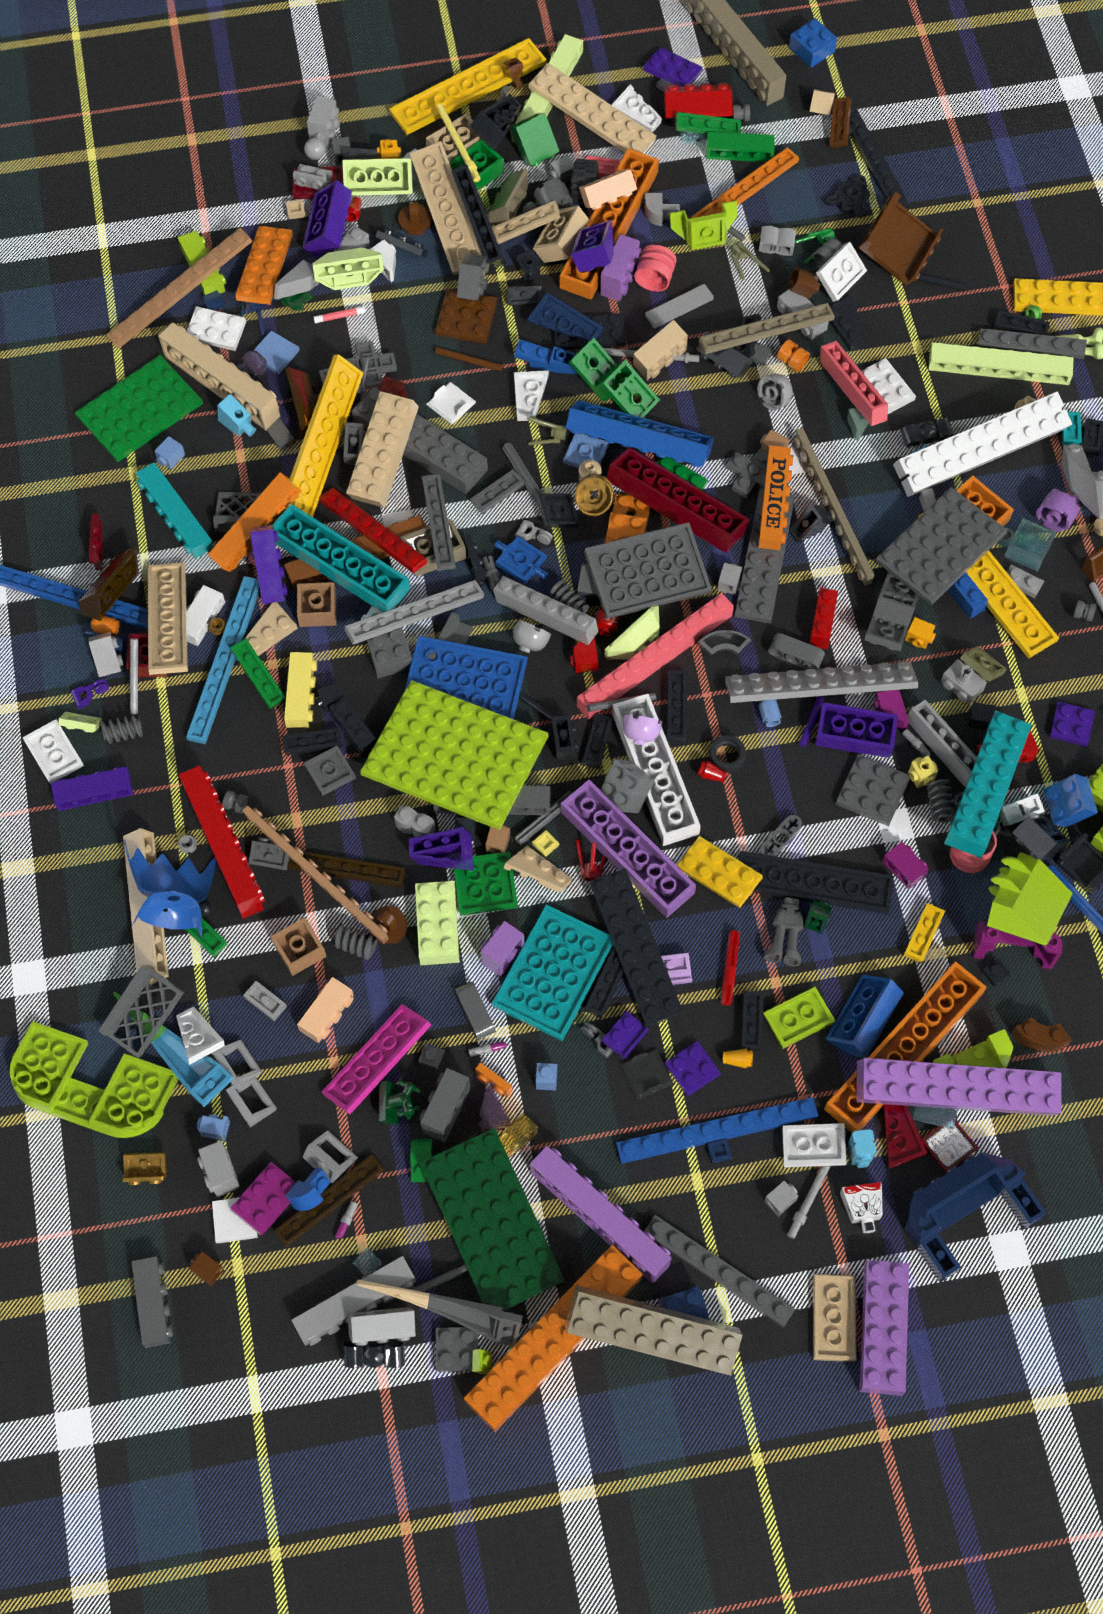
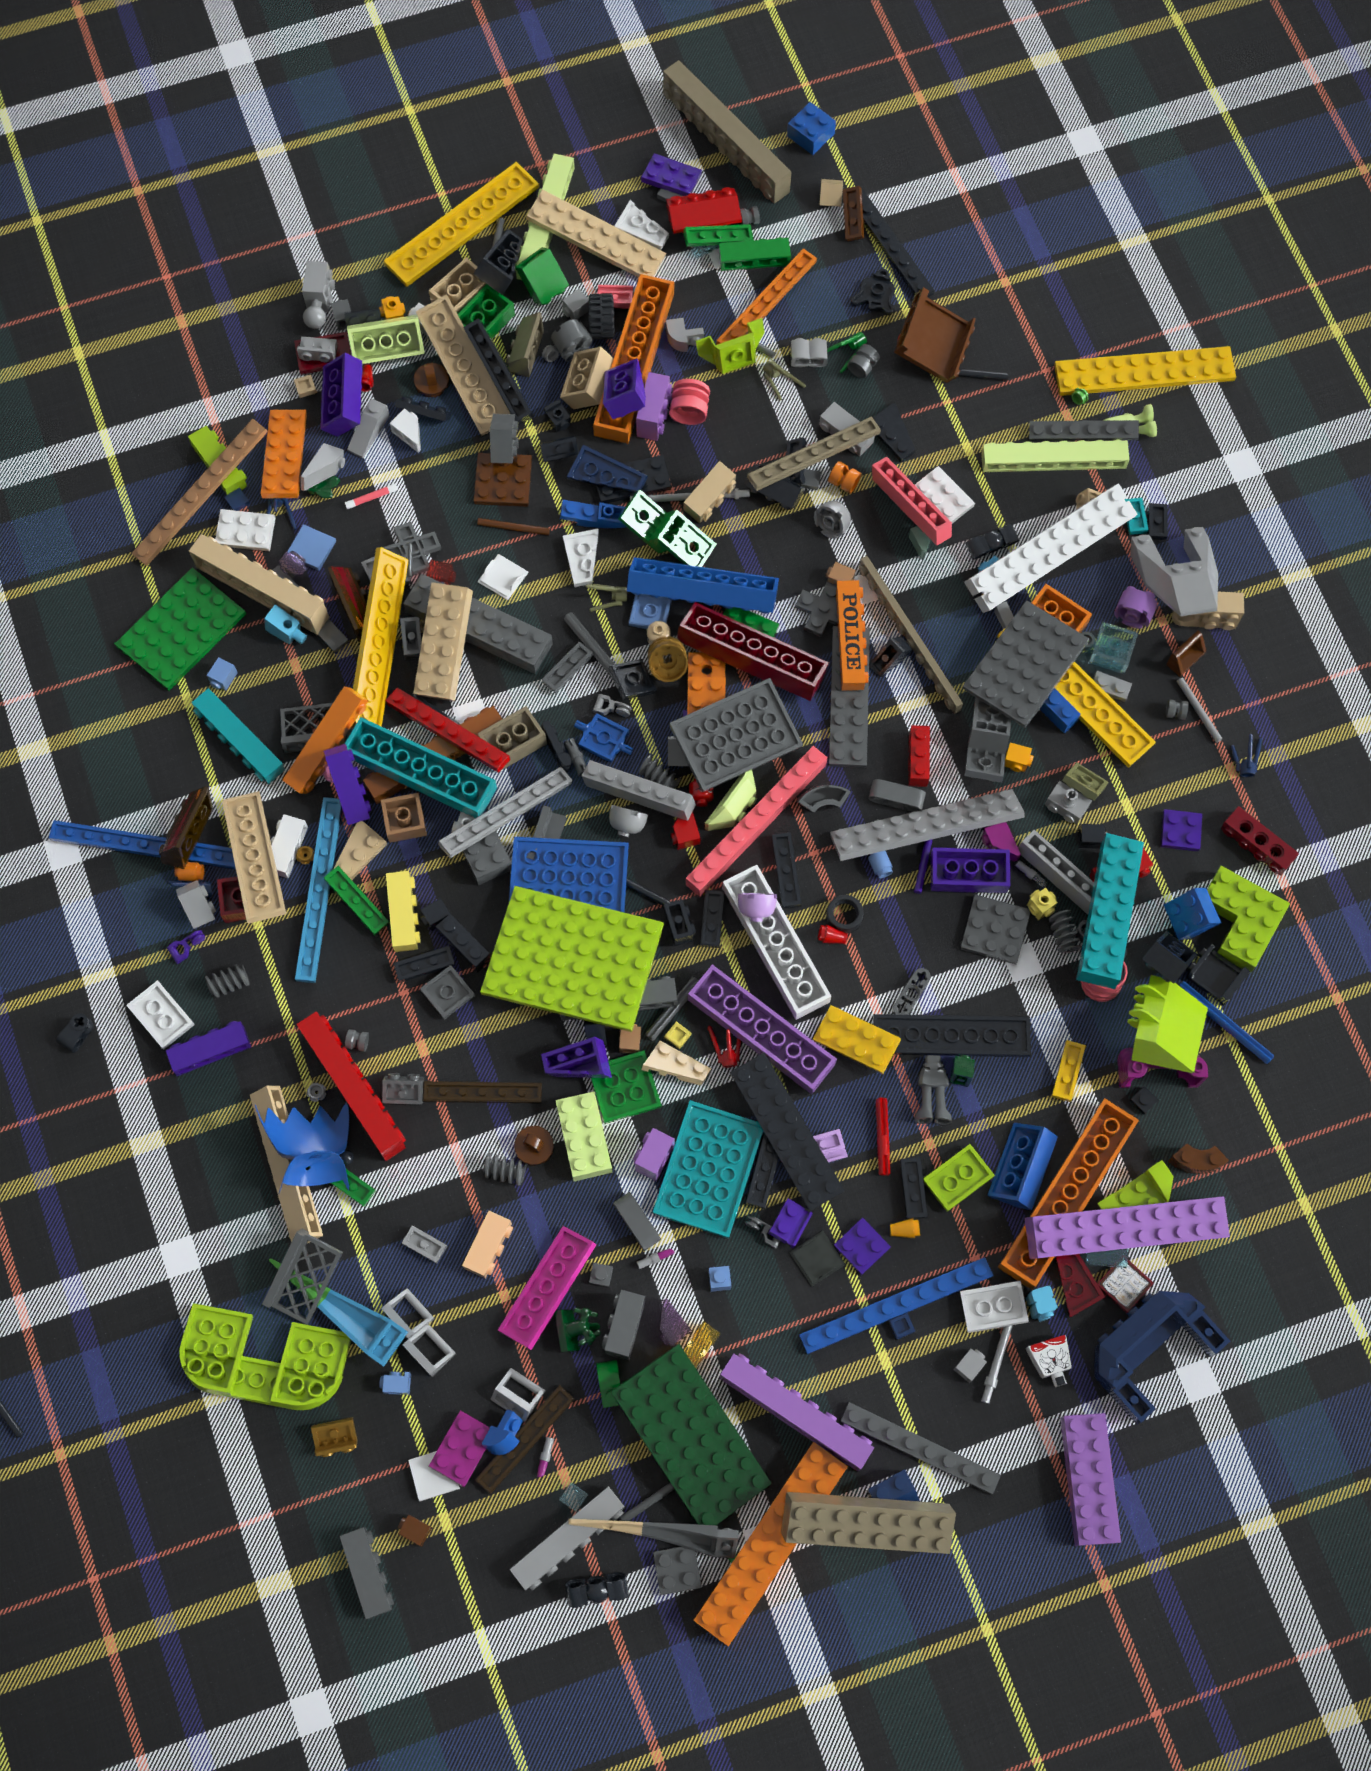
camera: 10 degrees left, 5 degrees up
yellowish green plate [59,712,102,732] -> none
dark red wing [89,513,103,570] -> none
light grey bar [130,639,138,714] -> none
white wing [176,1007,225,1065] -> none
light grey brick [197,1141,240,1197] -> none
medium nougat plate [242,805,389,944] -> none
medium nougat brick [270,917,326,976] -> none
yellowish green wedge [312,248,384,290] -> none
brick [348,1307,415,1346] -> none
light grey brick [394,806,436,837] -> none
dark grey plate [422,474,456,571] -> none
light yellow bar [437,104,481,182] -> none
lime plate [472,1349,492,1374] -> none
orange plate [475,1062,513,1097] -> none
tan plate [493,200,561,244] -> none
reddish brown piece [502,57,524,90] -> none
light nougat brick [579,169,637,210] -> none
dark grey bar [587,693,656,712] -> none
dark grey brick [600,759,654,813] -> none
light grey tile [645,284,714,329] -> none
light grey brick [718,563,742,594] -> none
reddish brown brick [788,267,820,299] -> none
tan tile [813,1274,856,1362] -> none
white plate [816,242,867,301] -> none
magenta brick [882,841,928,890] -> none
black plate [994,310,1050,335] -> none
white brick [999,793,1045,826] -> none

